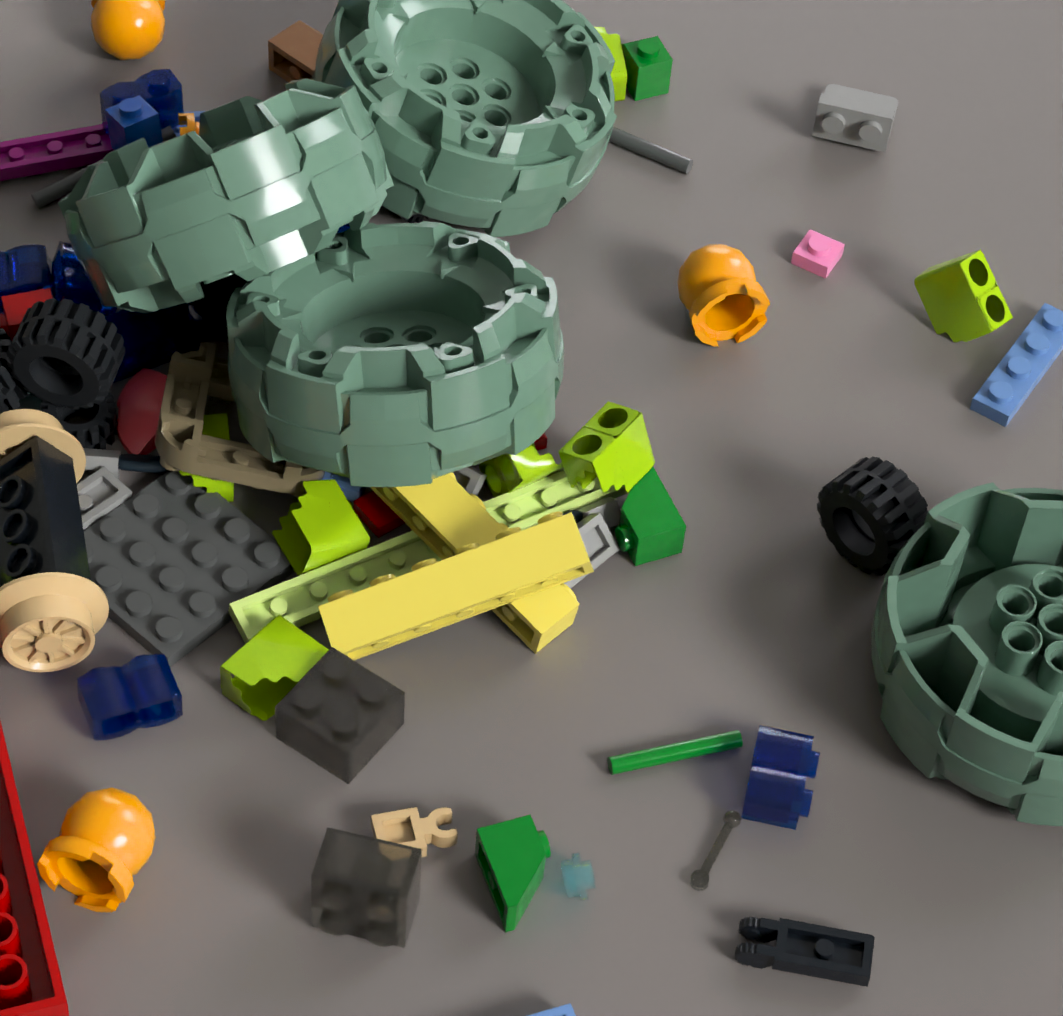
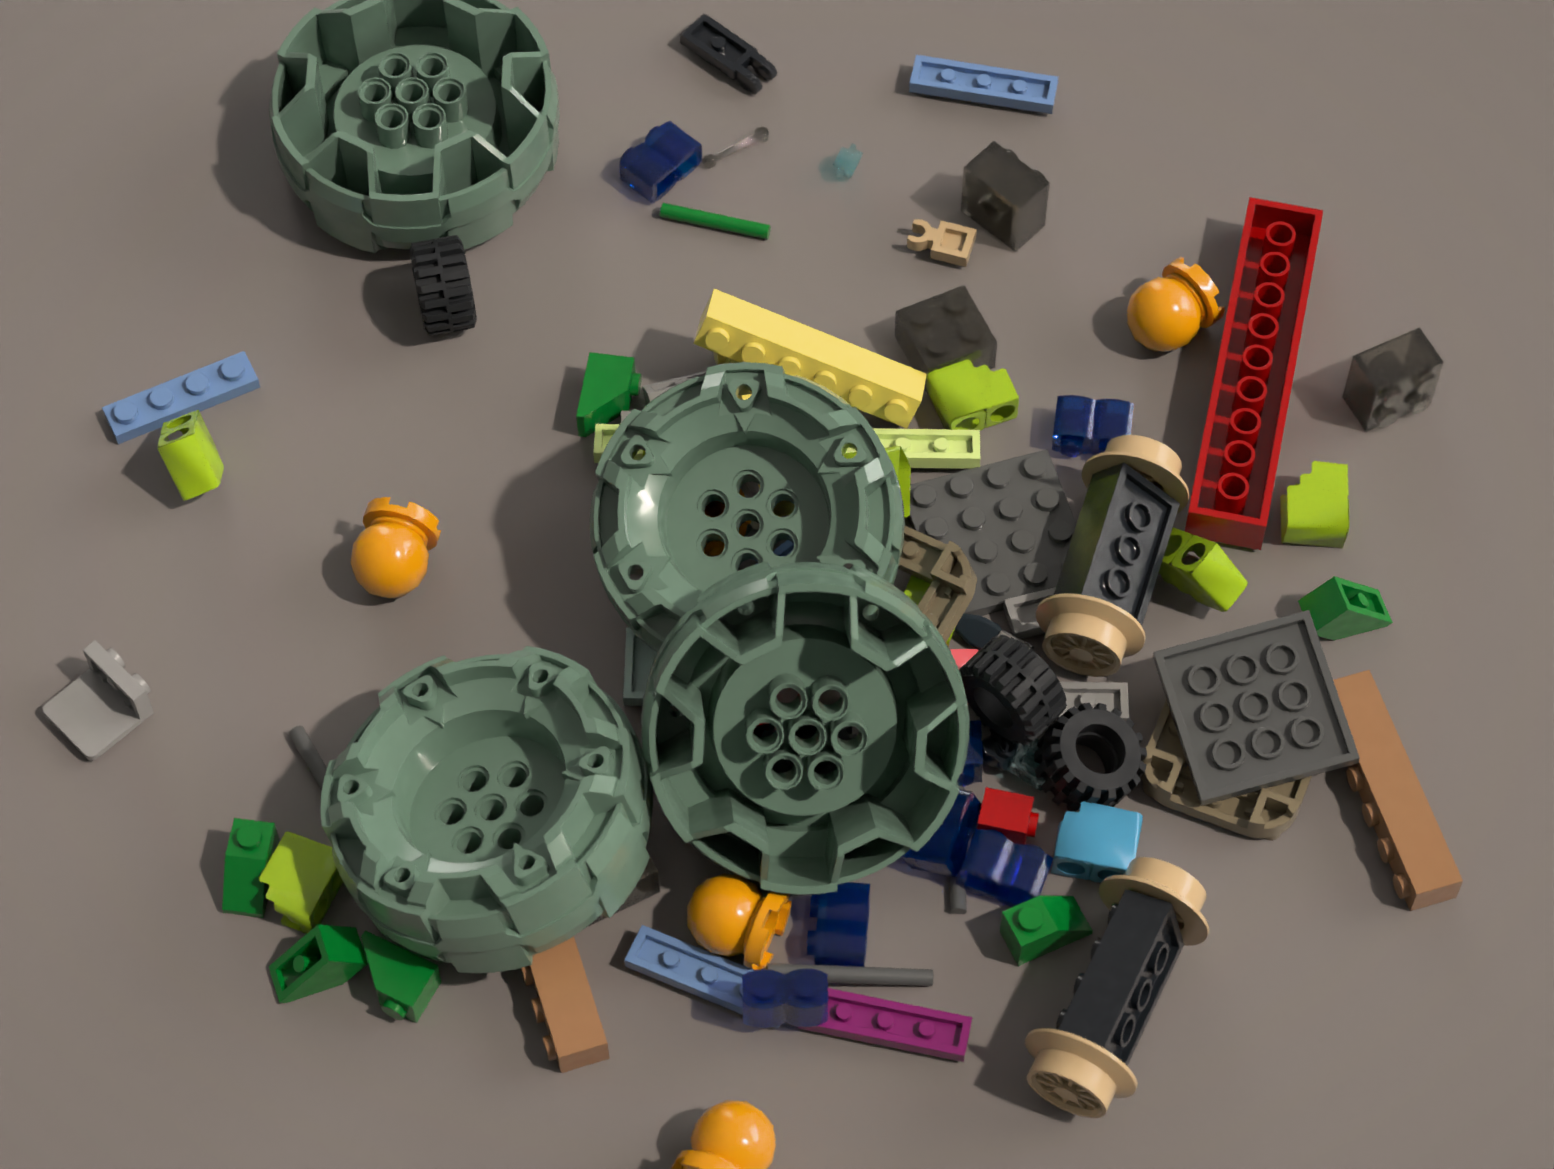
camera: 145 degrees left, 10 degrees up
blue brick [105,95,163,150] -> none
green slope [475,814,551,932] -> none
lime piece [558,401,655,492] -> none
bright pink plate [791,229,845,279] -> none

